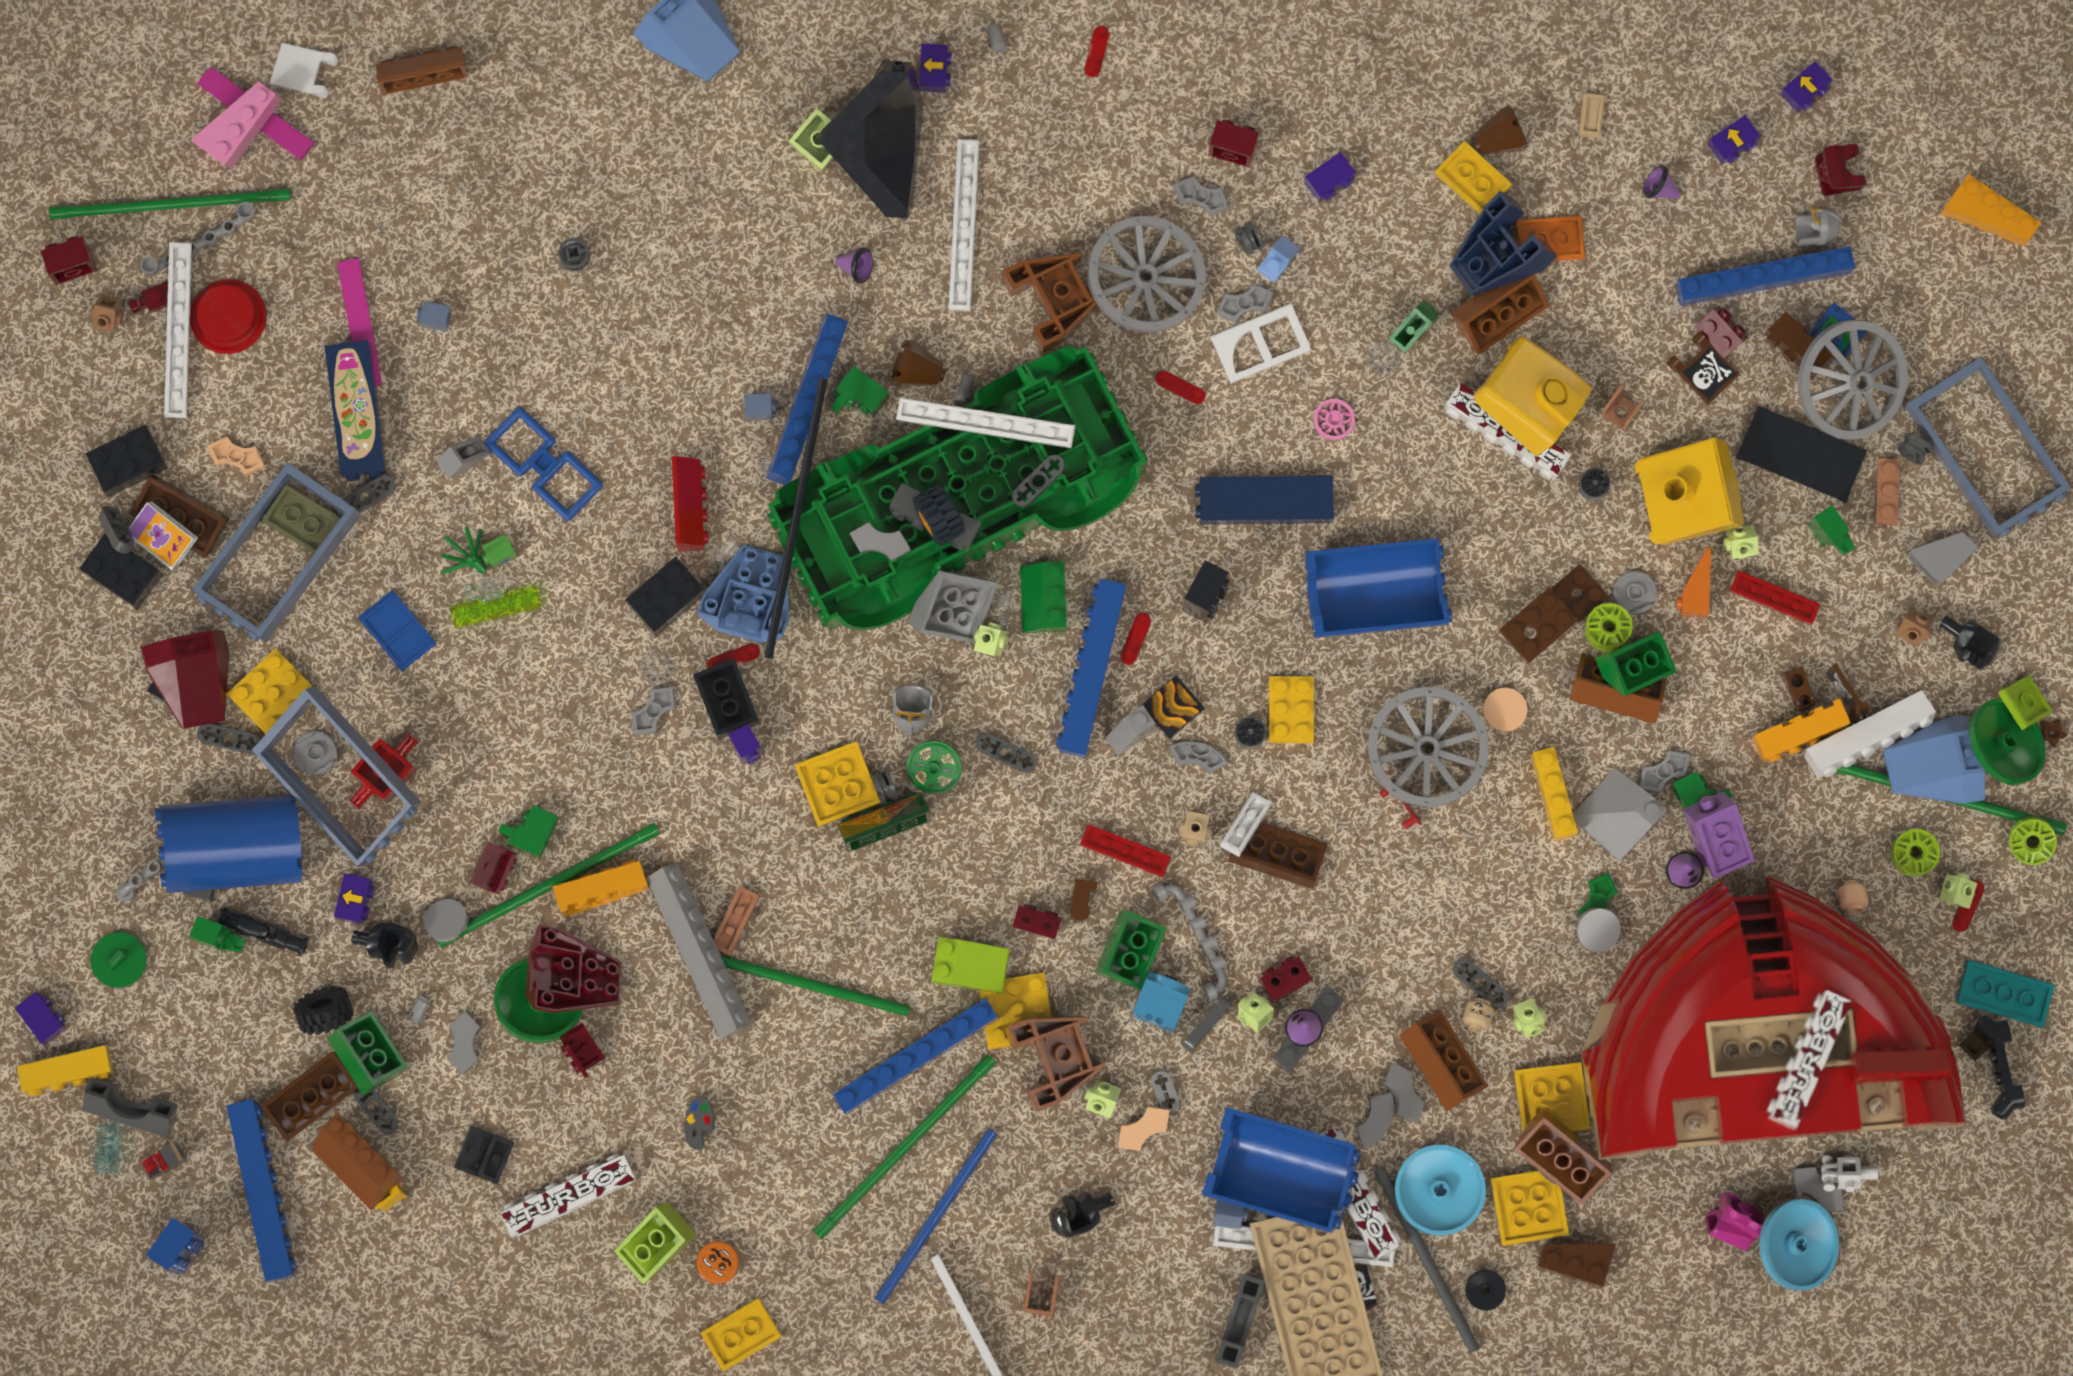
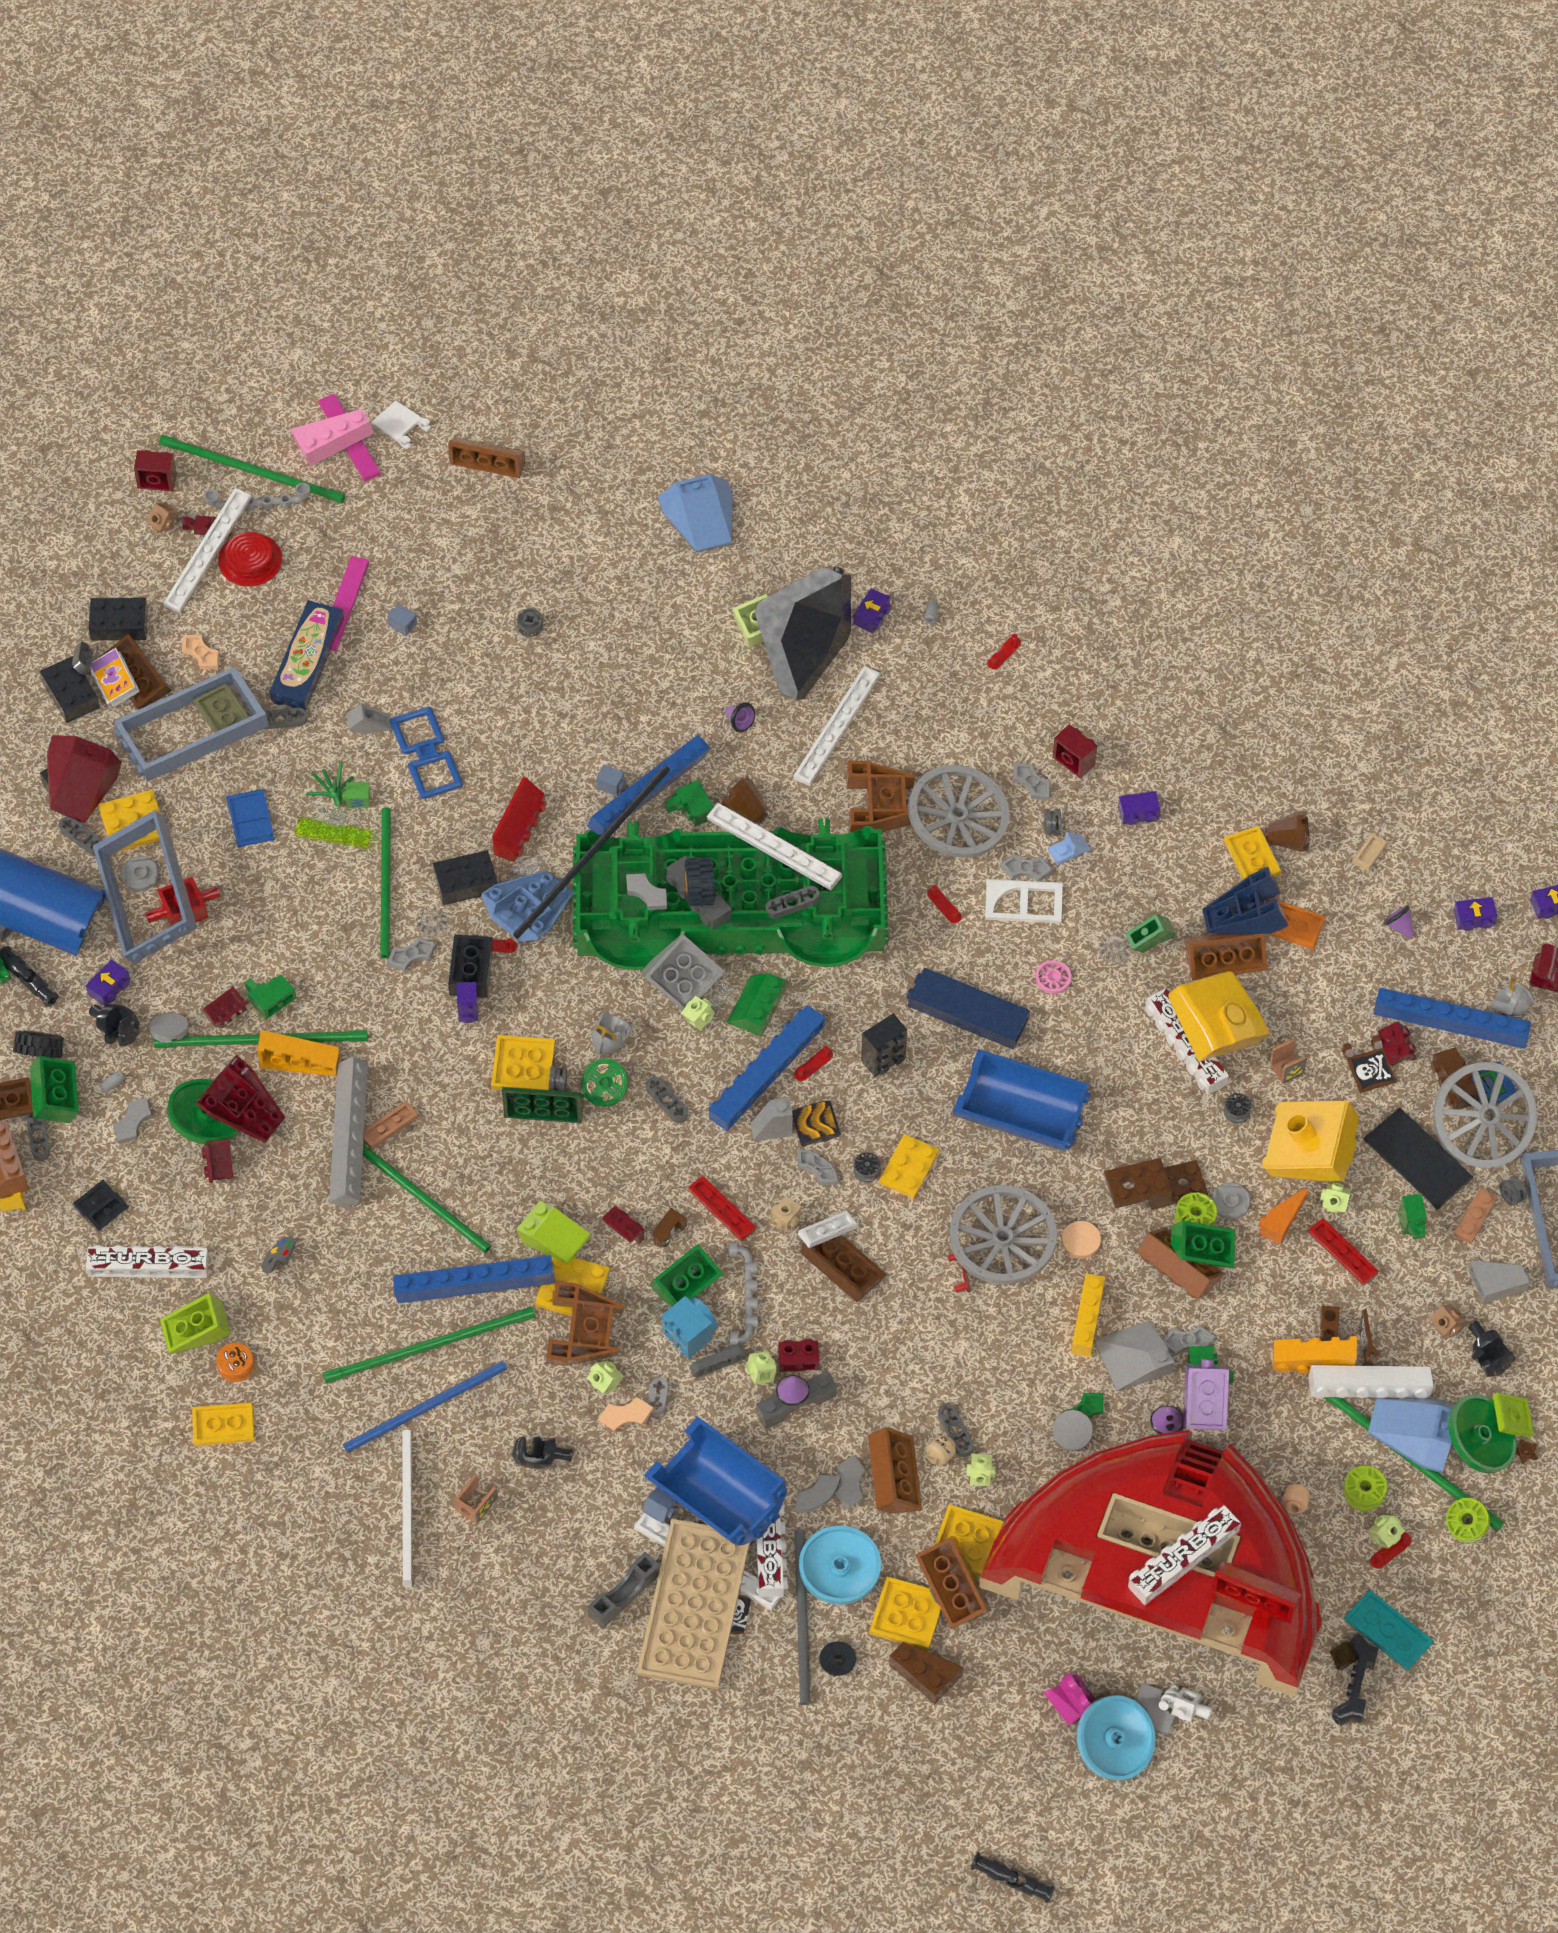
camera: 25 degrees right, 20 degrees down
none -> green piece [380,807,391,959]

